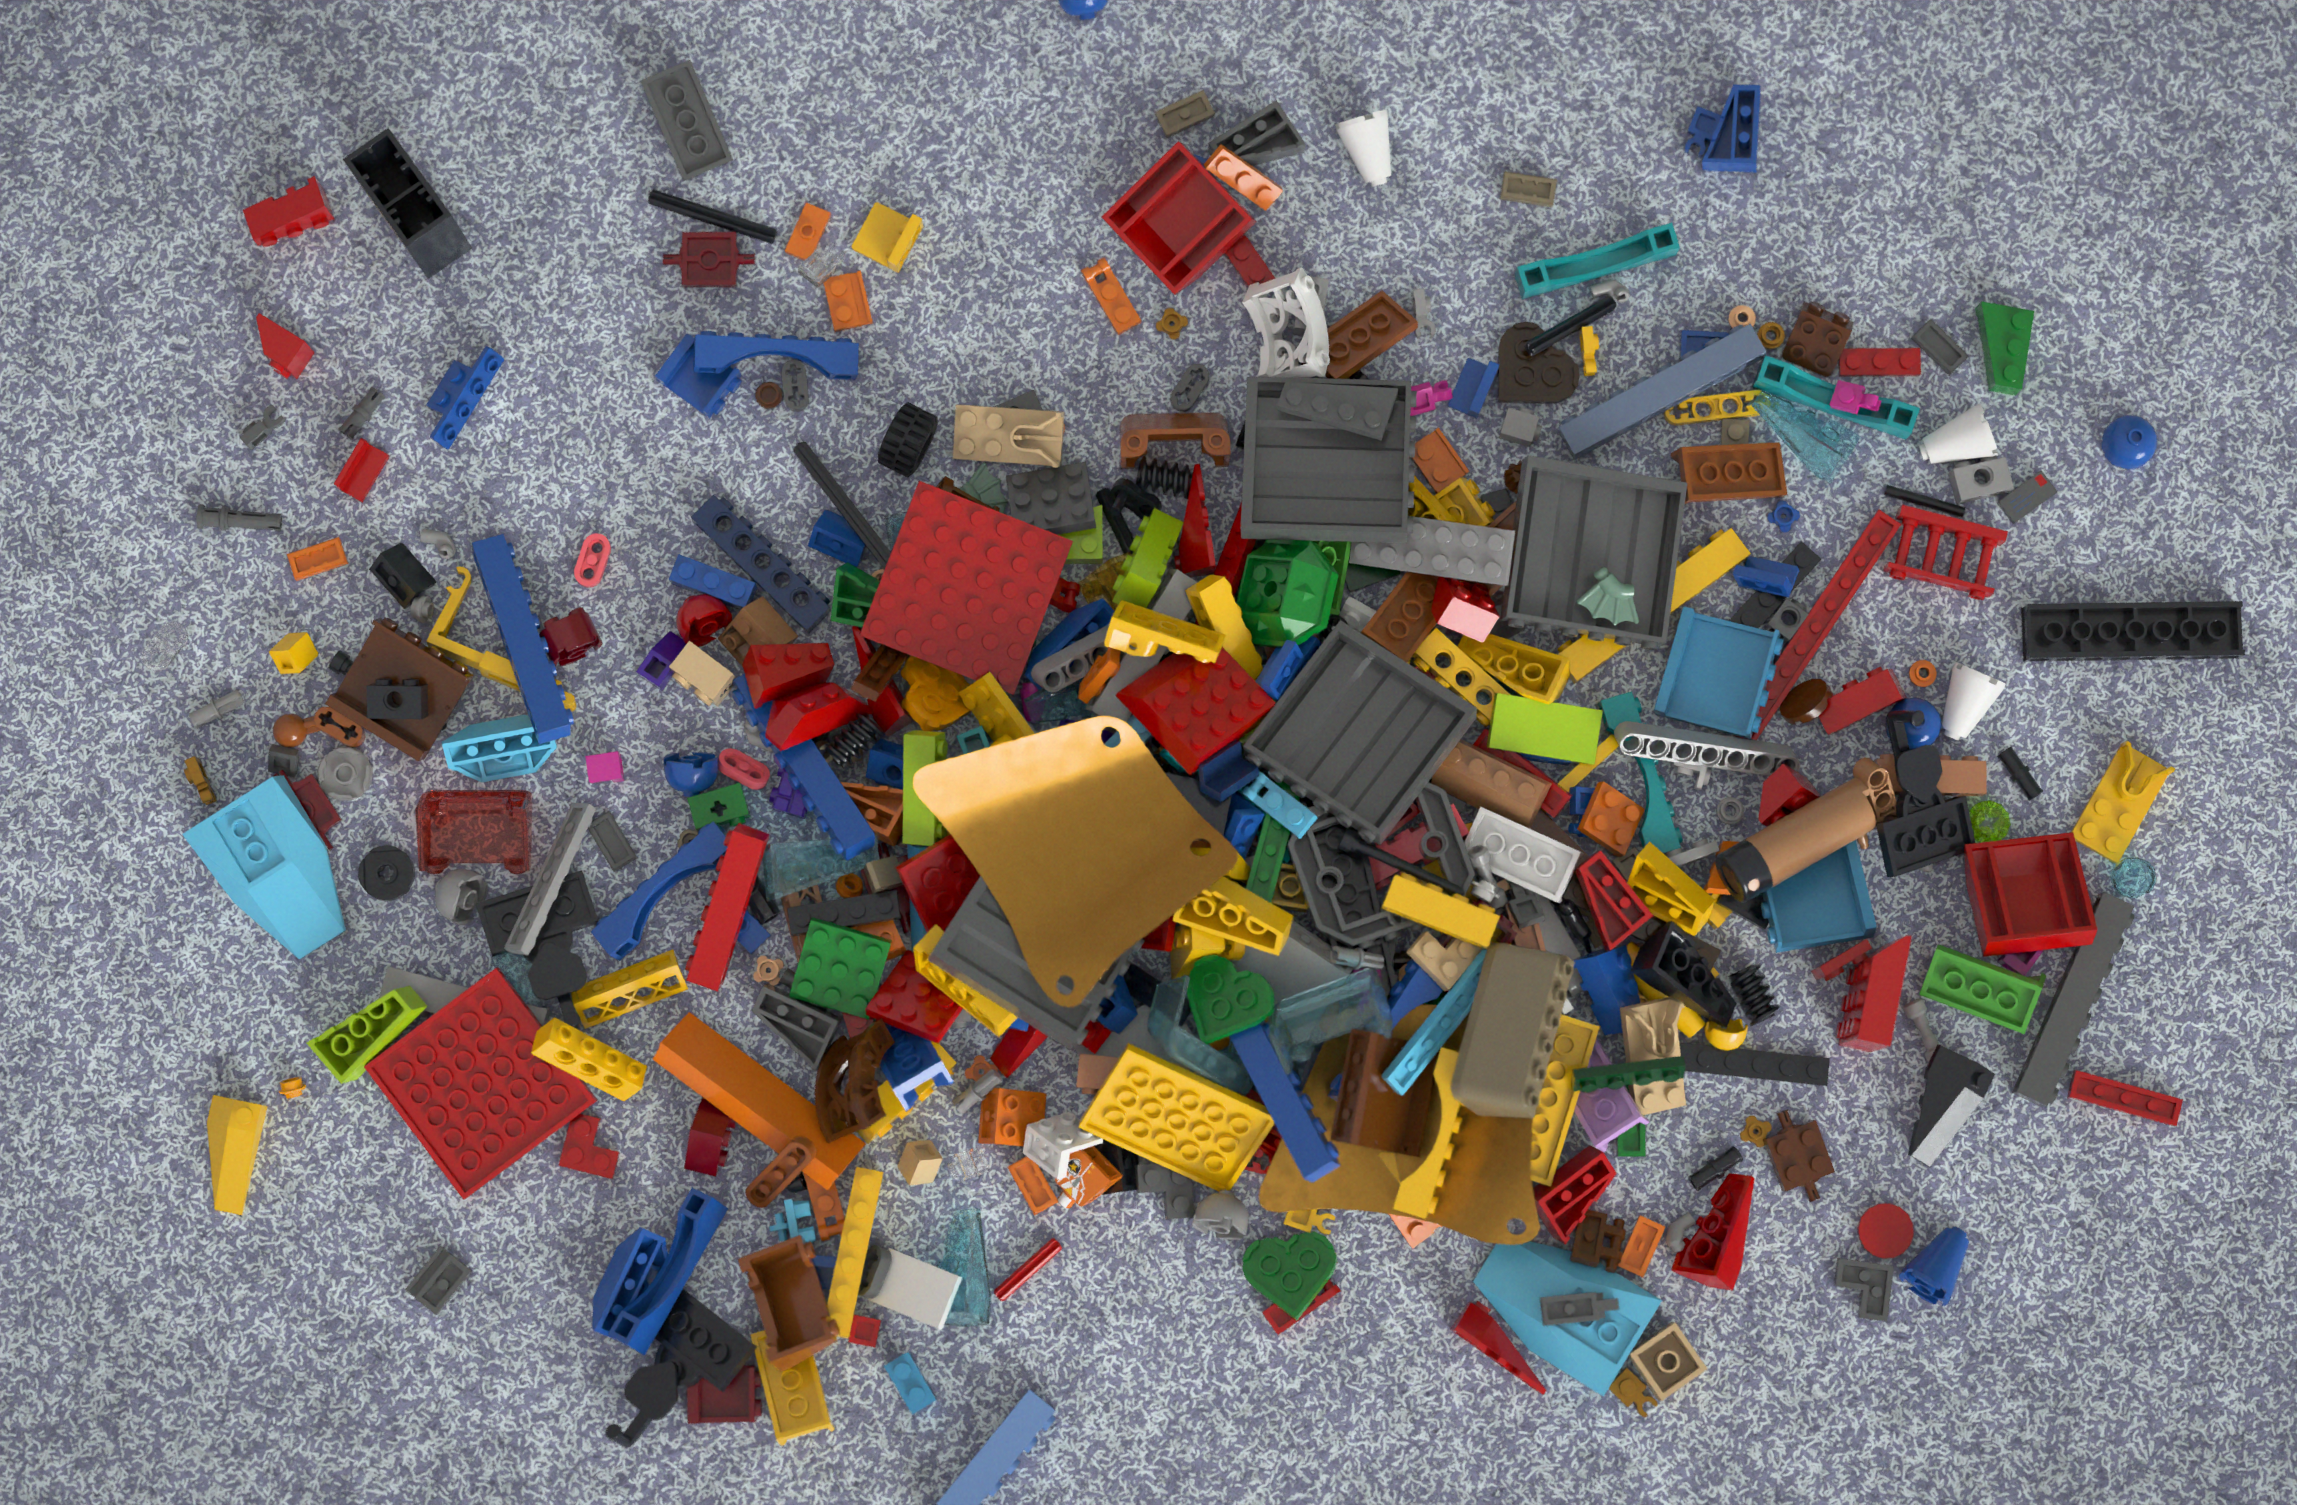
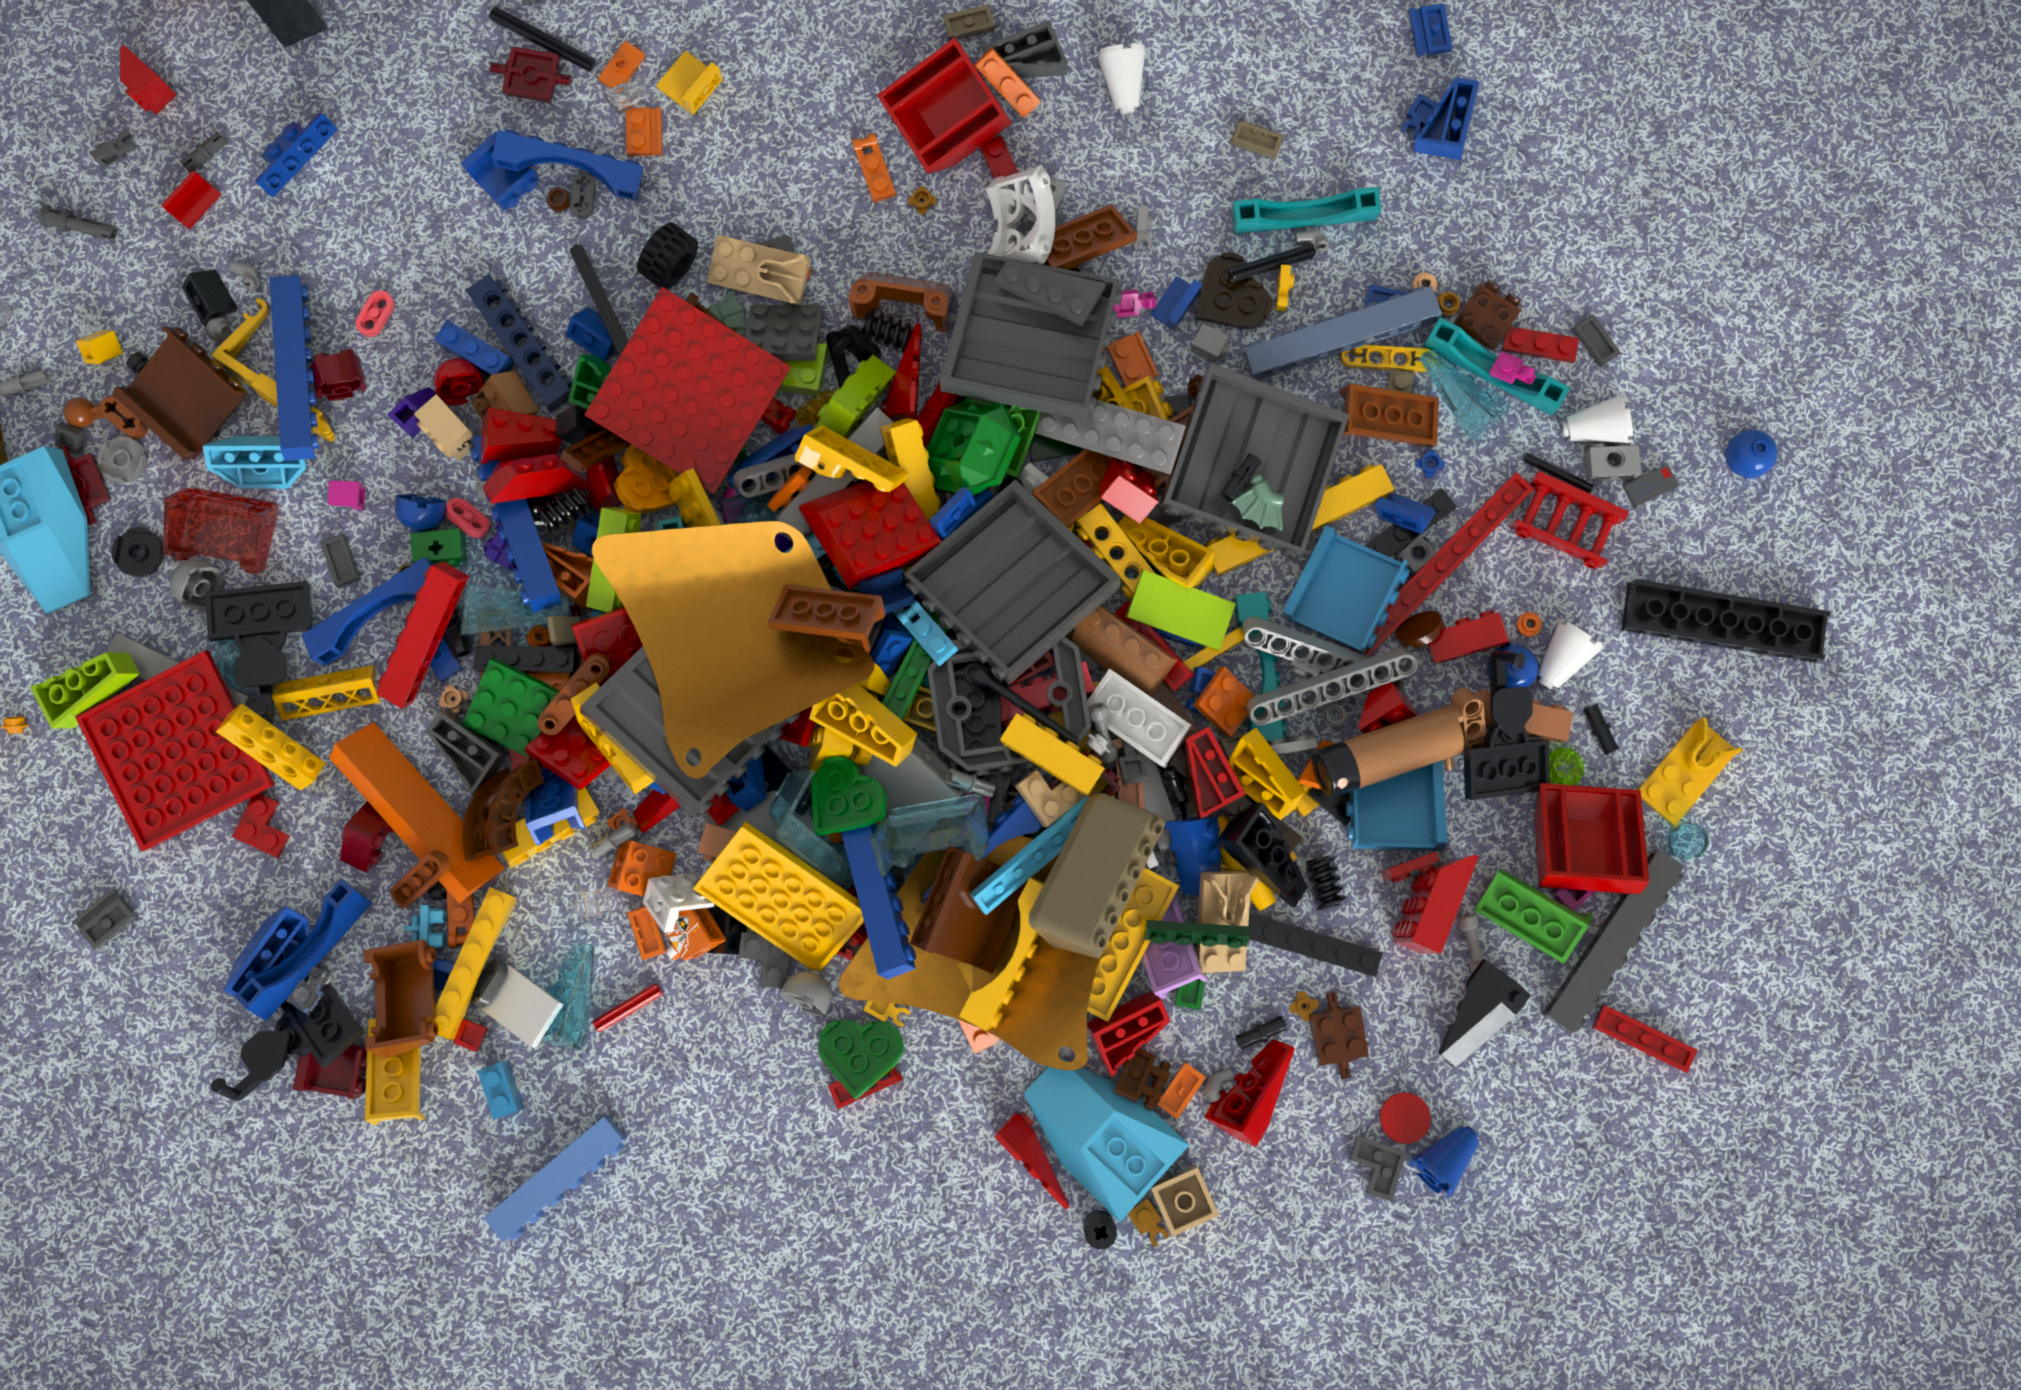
camera: 15 degrees right, 0 degrees up
orange plate [287,537,349,581] -> none
black brick [367,678,428,719] -> none
light grey plate [504,802,596,955] -> none
tan panel [898,1140,943,1186] -> none
dark grey beam [1170,364,1209,412] -> none
dark grey hinge [1539,1292,1619,1326] -> none
yellow hair [1704,1018,1748,1051] -> none
green wedge [1975,301,2035,396] -> none
none -> clear plate [286,966,332,1015]
none -> dark orange plate [538,653,611,735]
none -> black panel [556,404,595,444]
none -> dark orange plate [768,585,886,654]
none -> black piece [1083,1210,1117,1250]
none -> black pin [1220,453,1262,503]
none -> light grey beam [1246,648,1418,725]
none -> blue plate [1408,3,1452,57]

